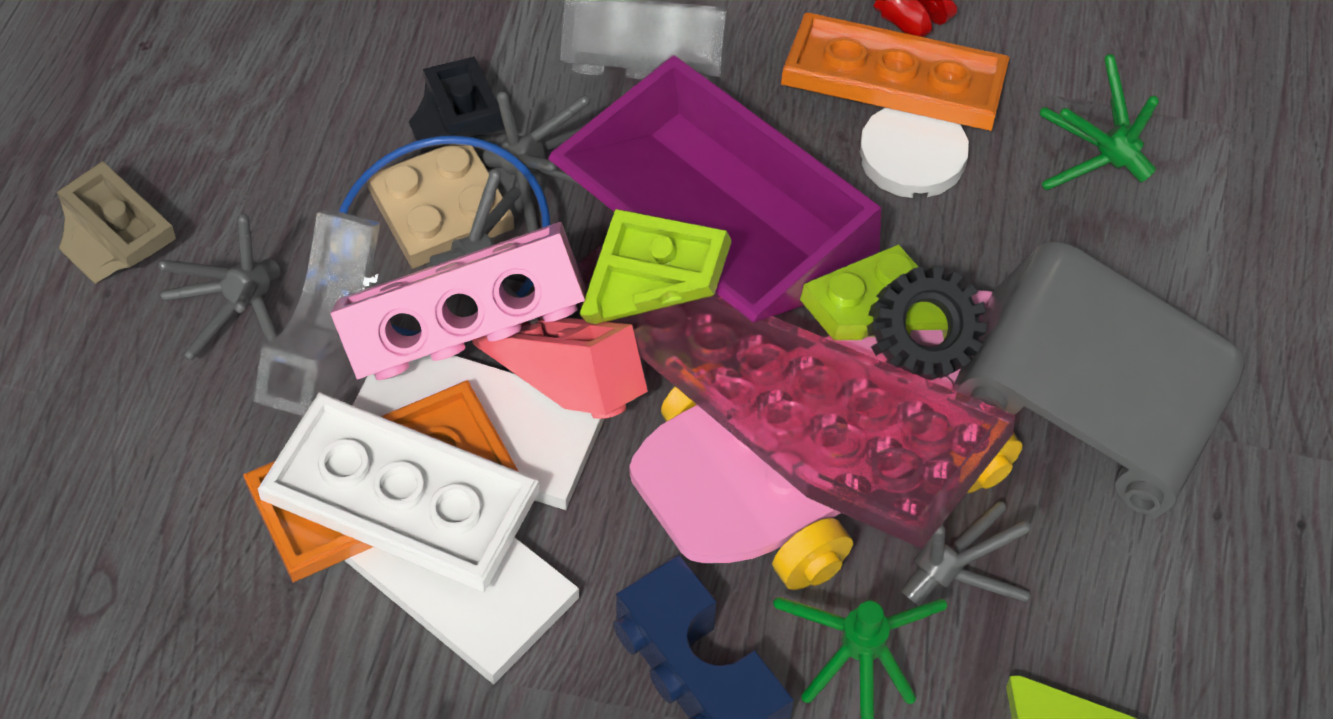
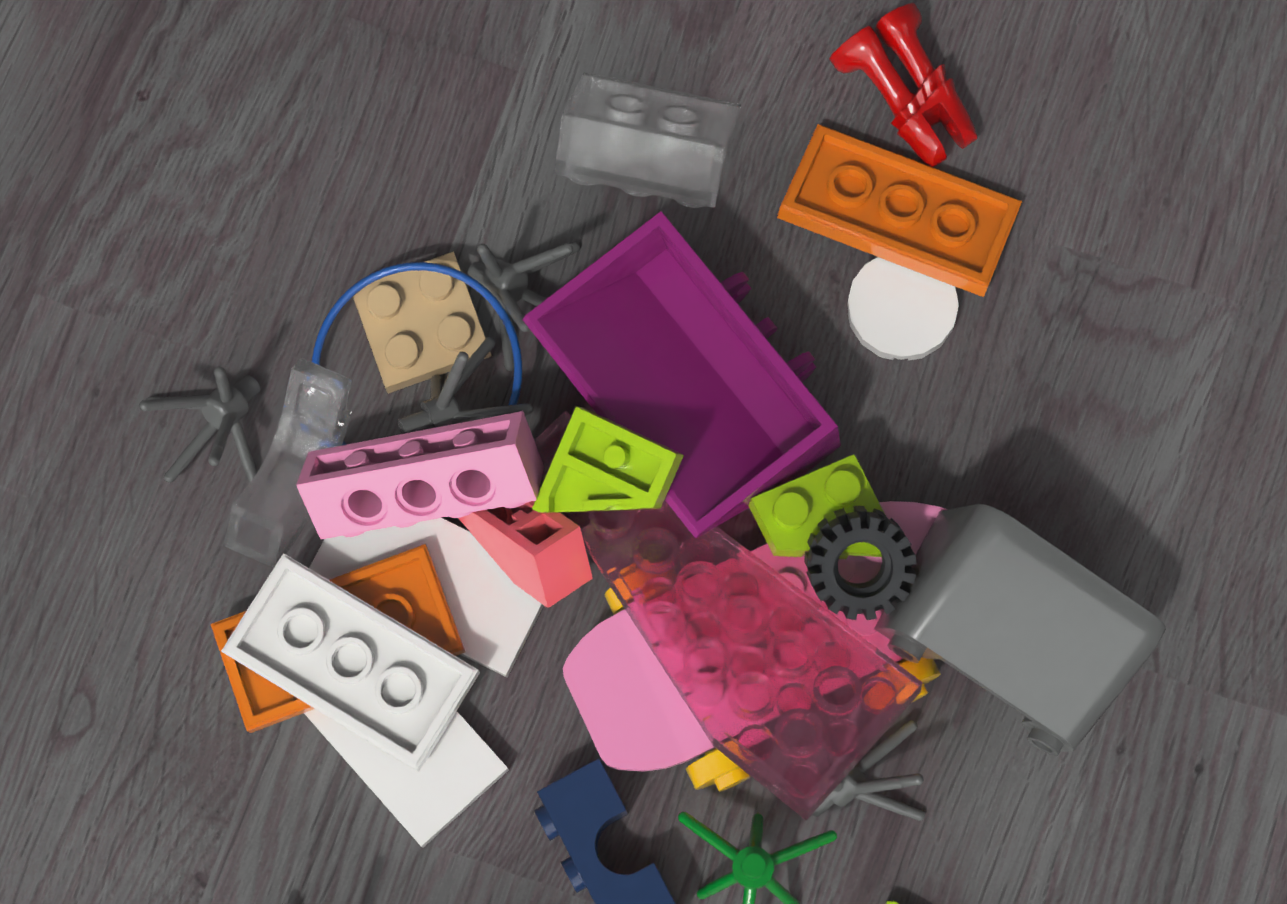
camera: 15 degrees right, 20 degrees up
dark tan slope [57,161,176,284] -> none
black slope [409,56,505,153] -> none
green plant [1039,54,1159,190] -> none

